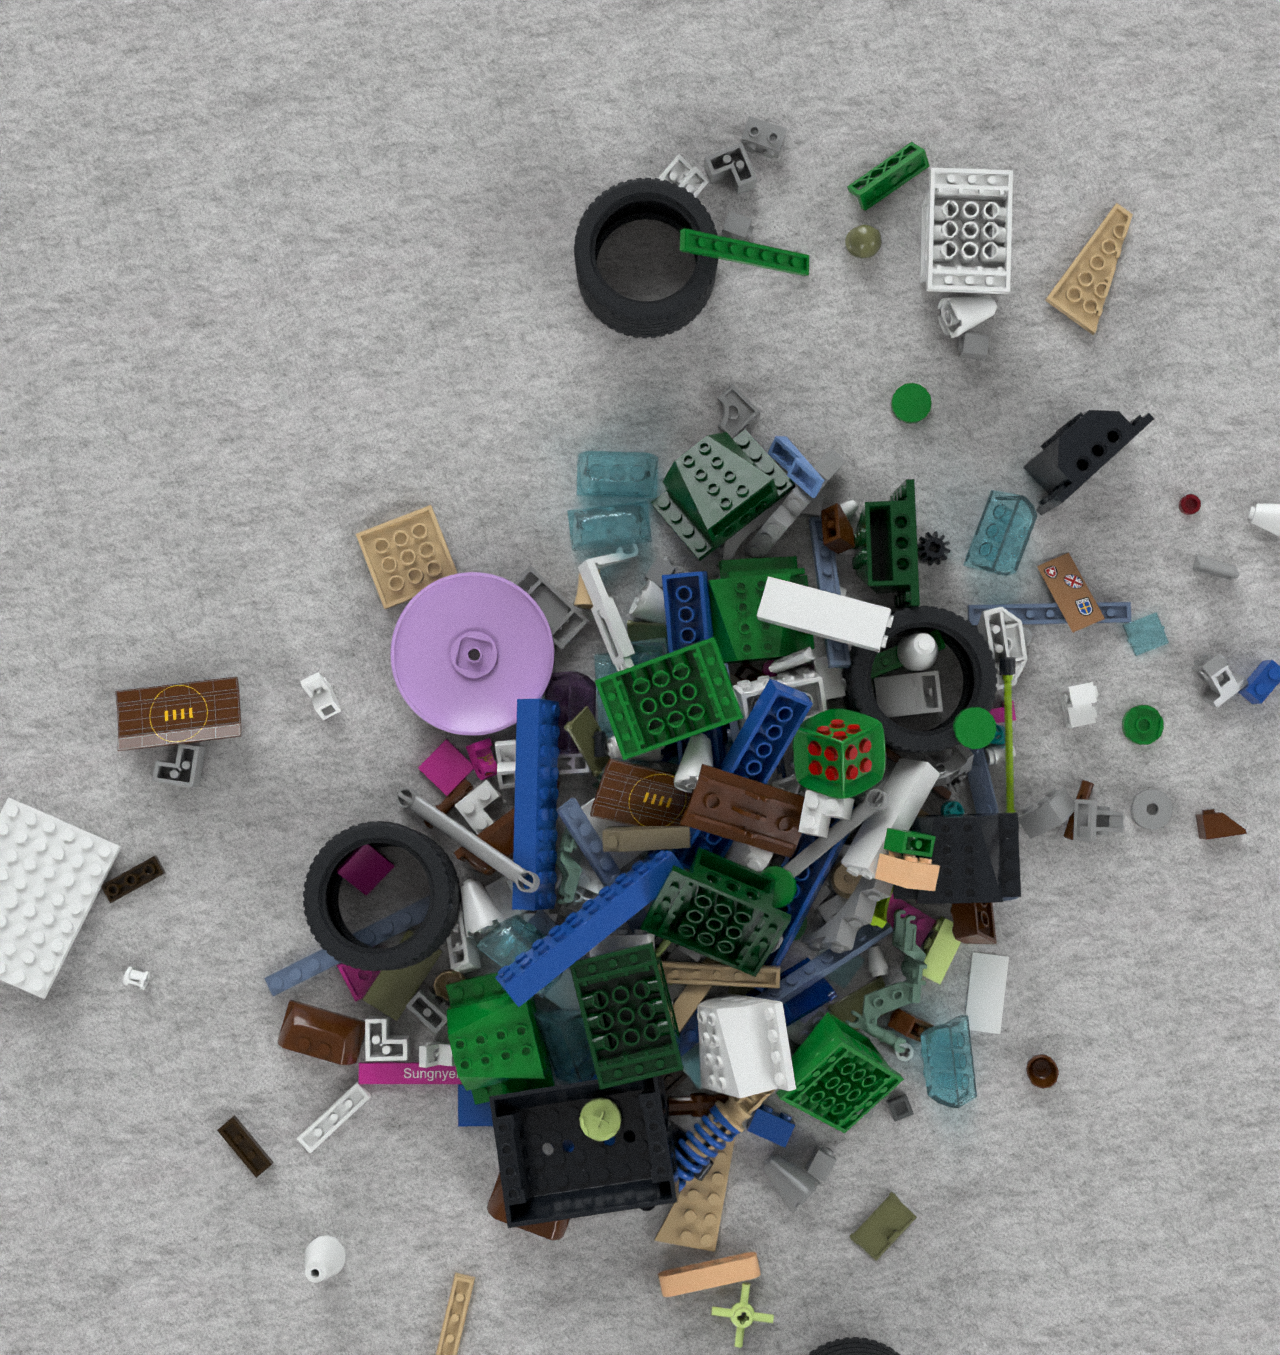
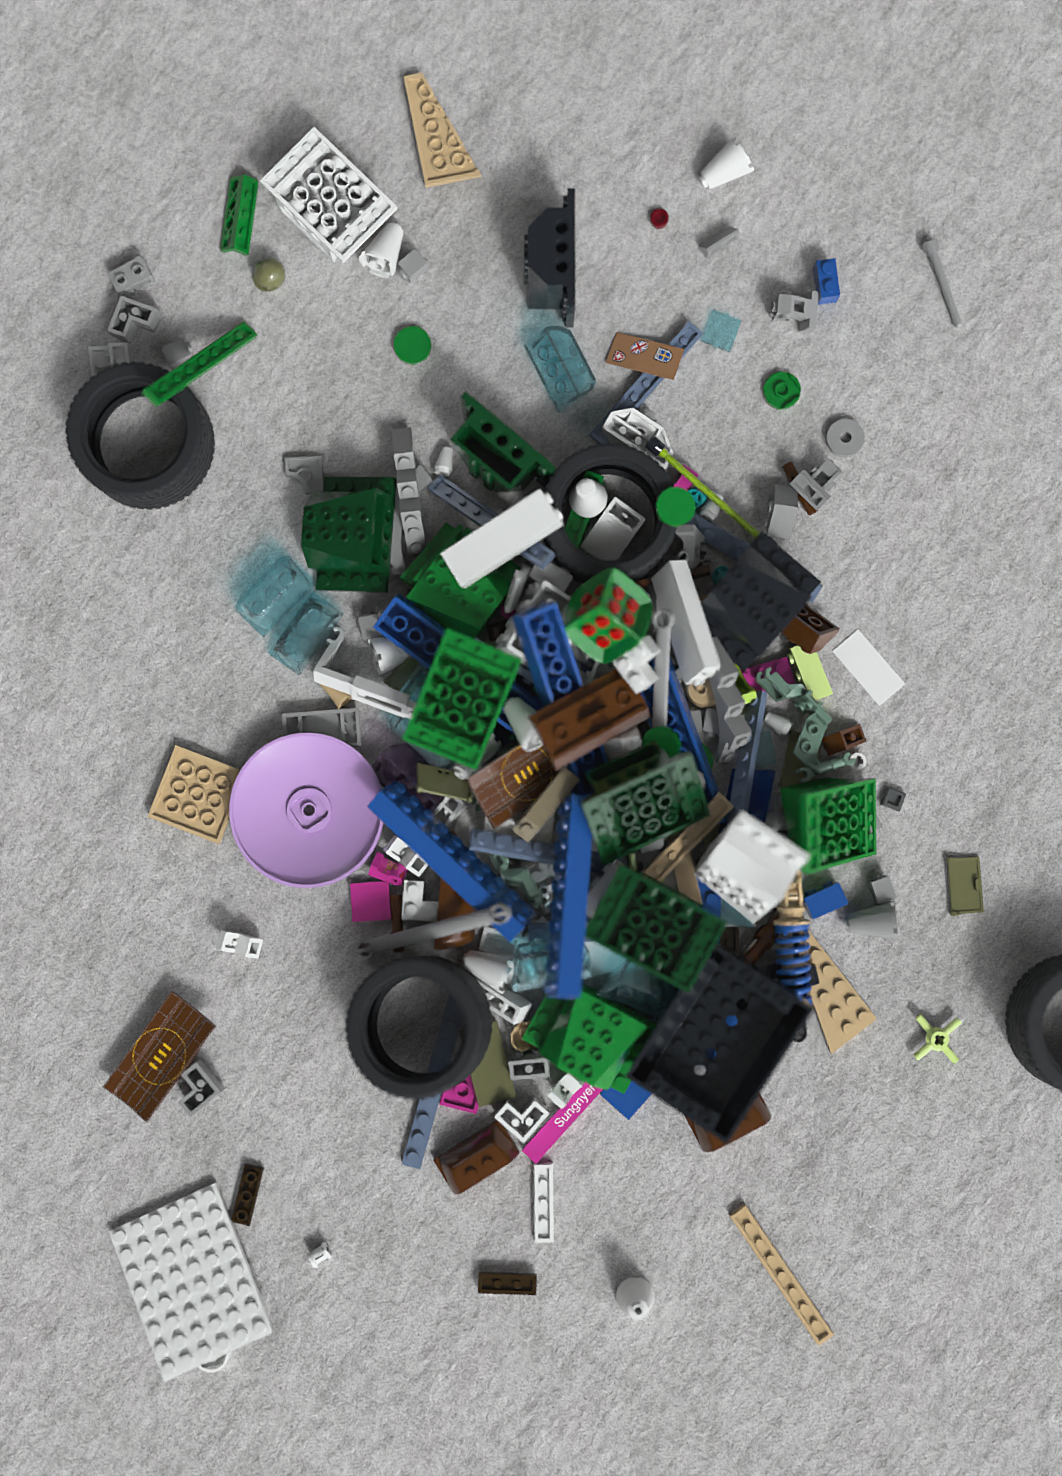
camera: 45 degrees left, 0 degrees up
dark pink tile [336,844,395,896] -> none
yellowish green tile [579,1097,622,1141] -> none
black pin [592,731,608,757] -> none
light nougat beam [658,1252,761,1297] -> none
medium blue slope [768,436,824,498] -> none
reddish brown slope [821,503,855,554] -> none
light nougat brick [875,851,940,891] -> none
green brick [883,828,936,857] -> none
black gear [917,531,951,566] -> none
clear light blue windscreen [921,1015,977,1108] -> none
reddish brown hair [1026,1054,1059,1089] -> none
white brick [1058,682,1098,728] -> none
reddish brown slope [1195,809,1247,840] -> none

